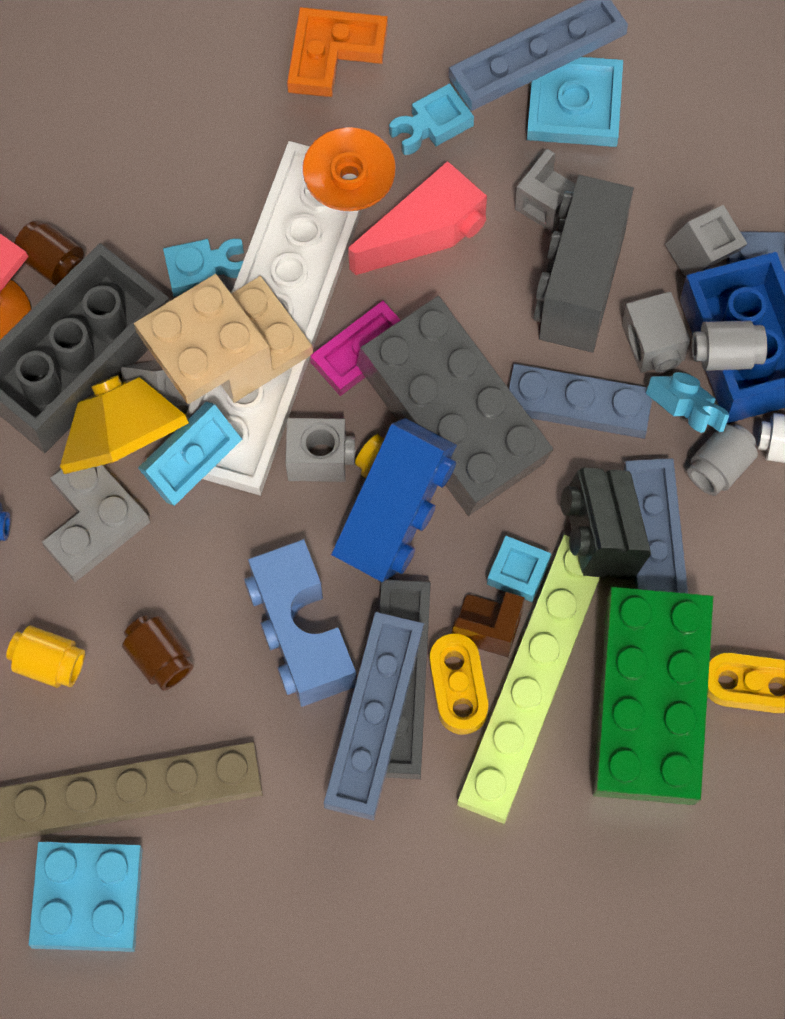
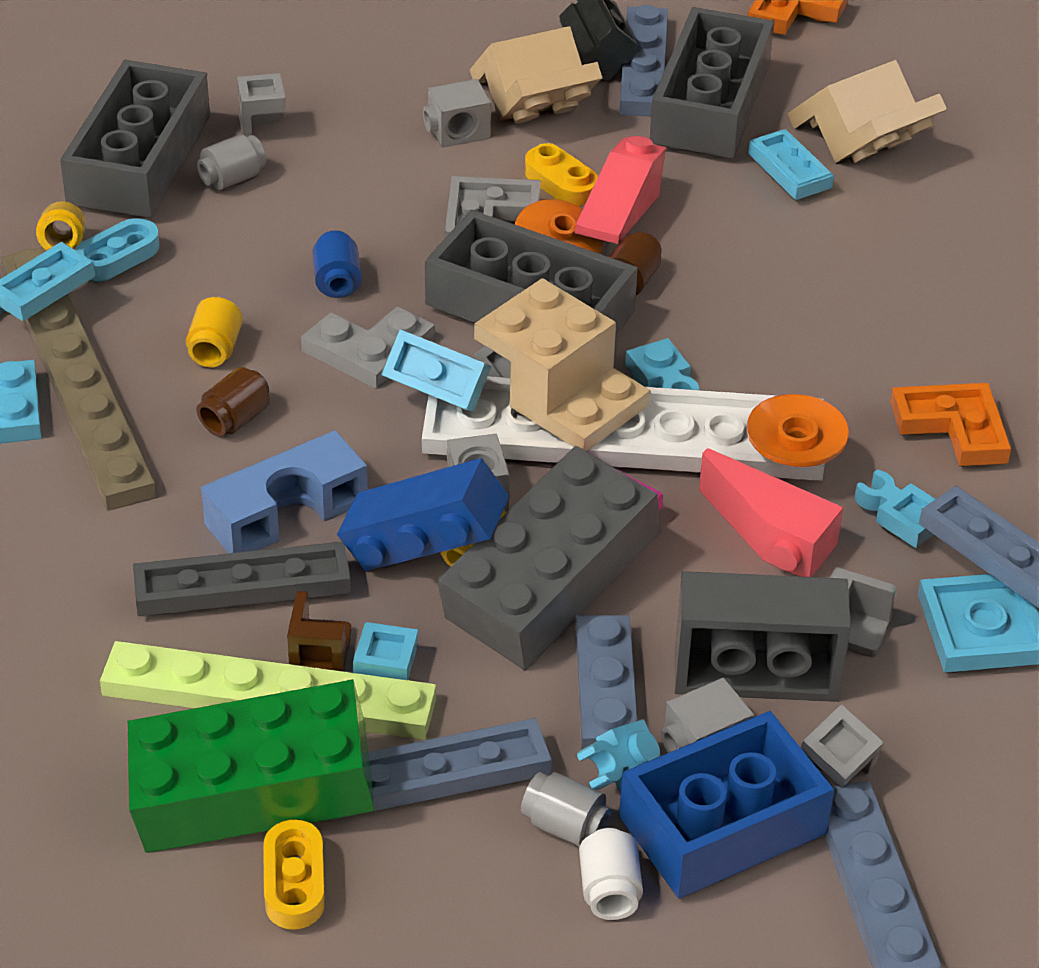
camera: 75 degrees right, 25 degrees down
yellow slope [60,375,189,474] -> none
sand blue plate [324,612,424,821] -> none
yellow plate [429,634,488,735] -> none
pearl dark grey brick [560,467,651,579] -> none
light grey brick [692,320,767,371] -> none

